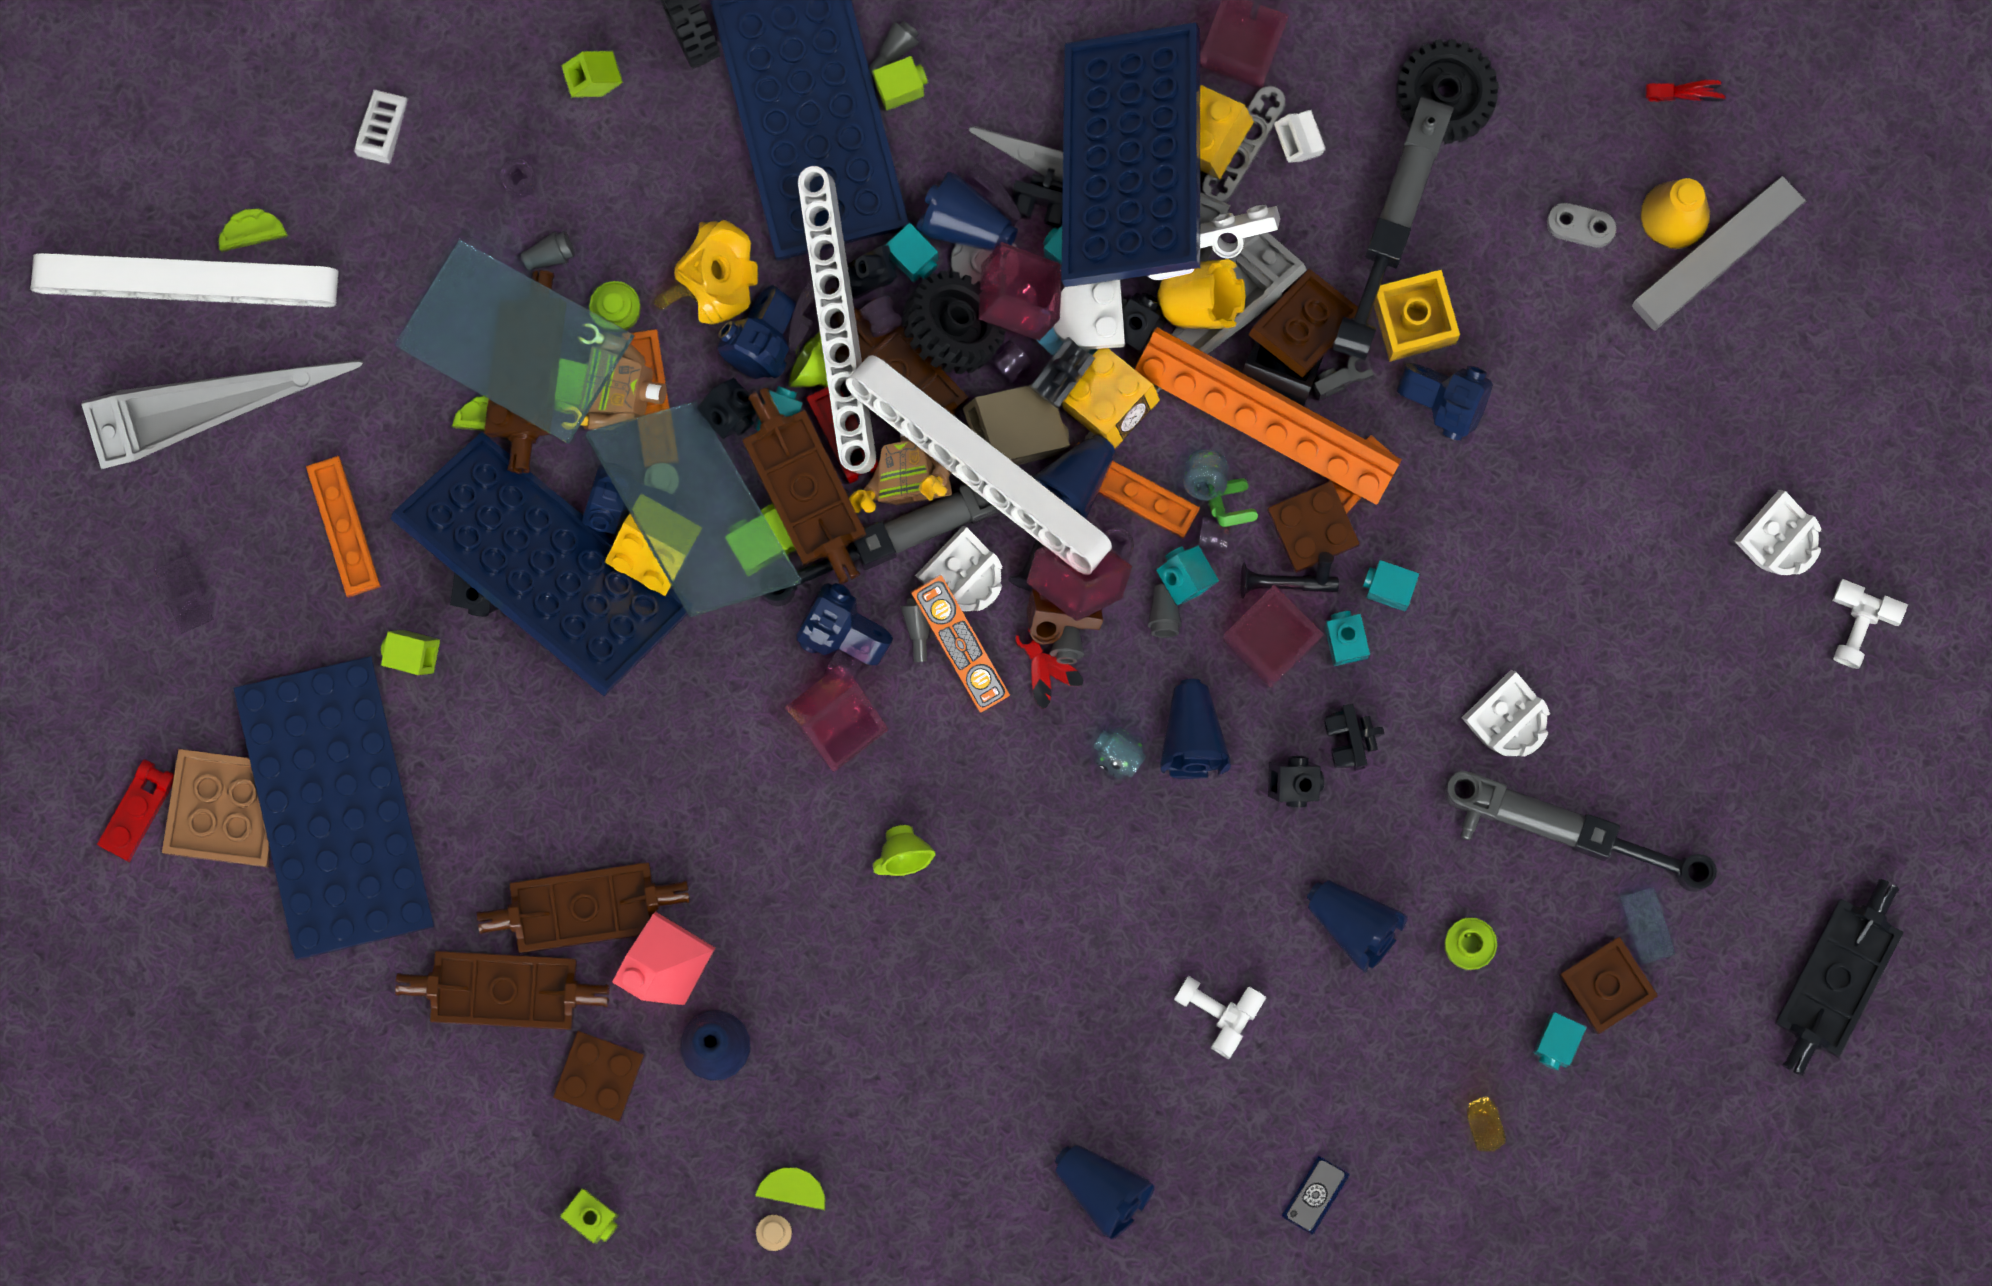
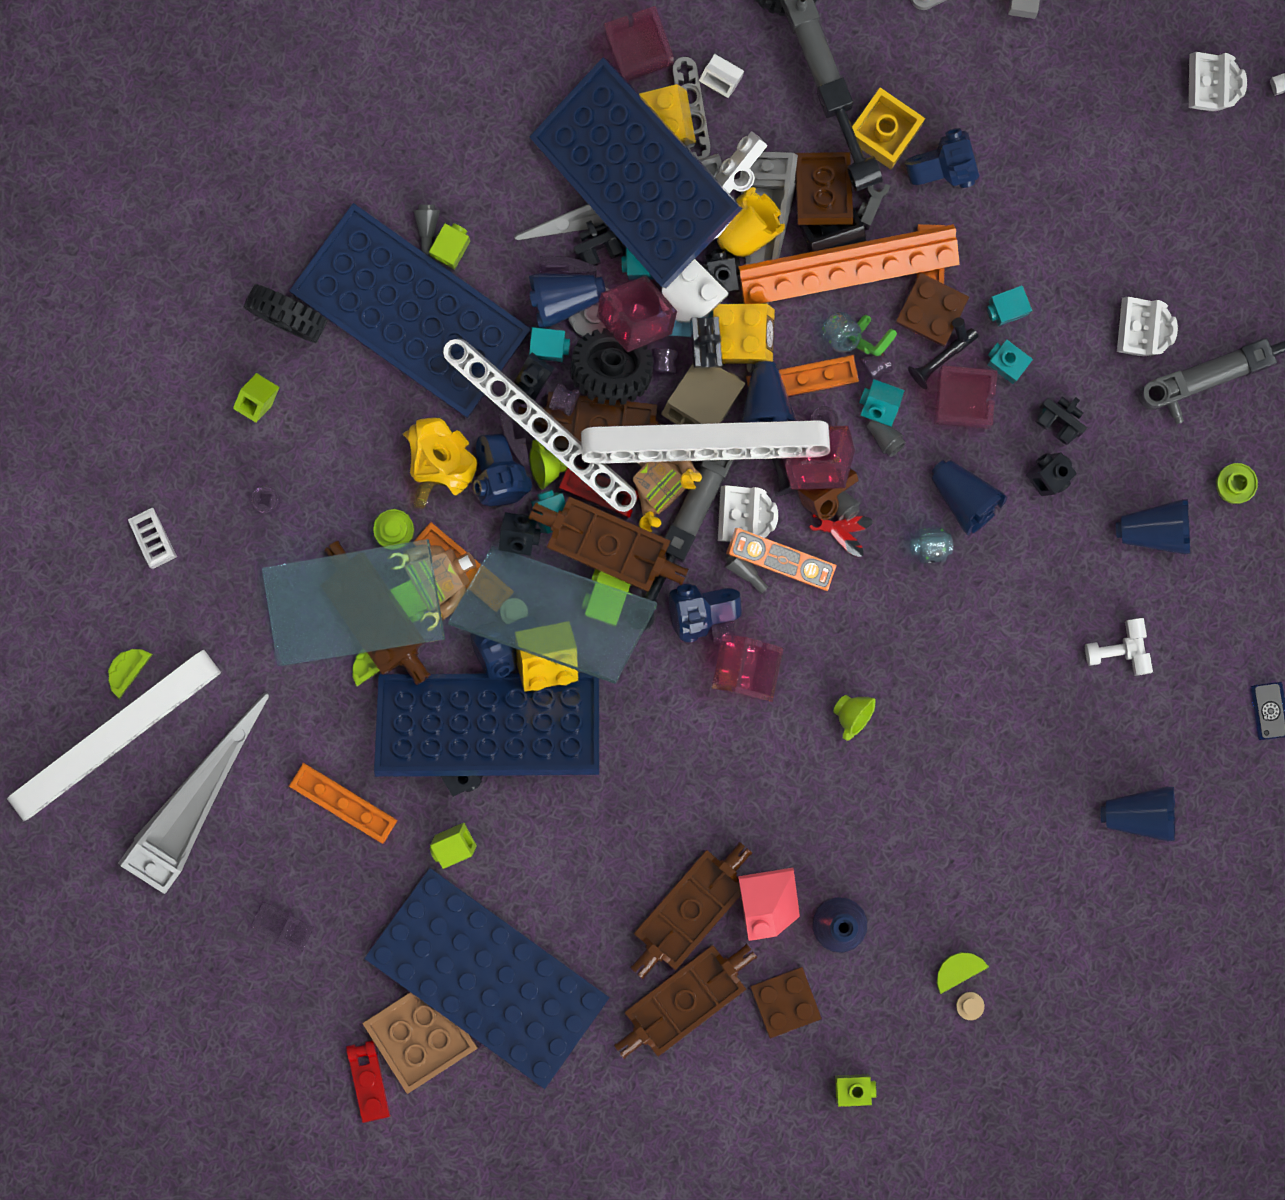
camera: 45 degrees left, 5 degrees up
dark grey cone [521,231,575,271] -> none

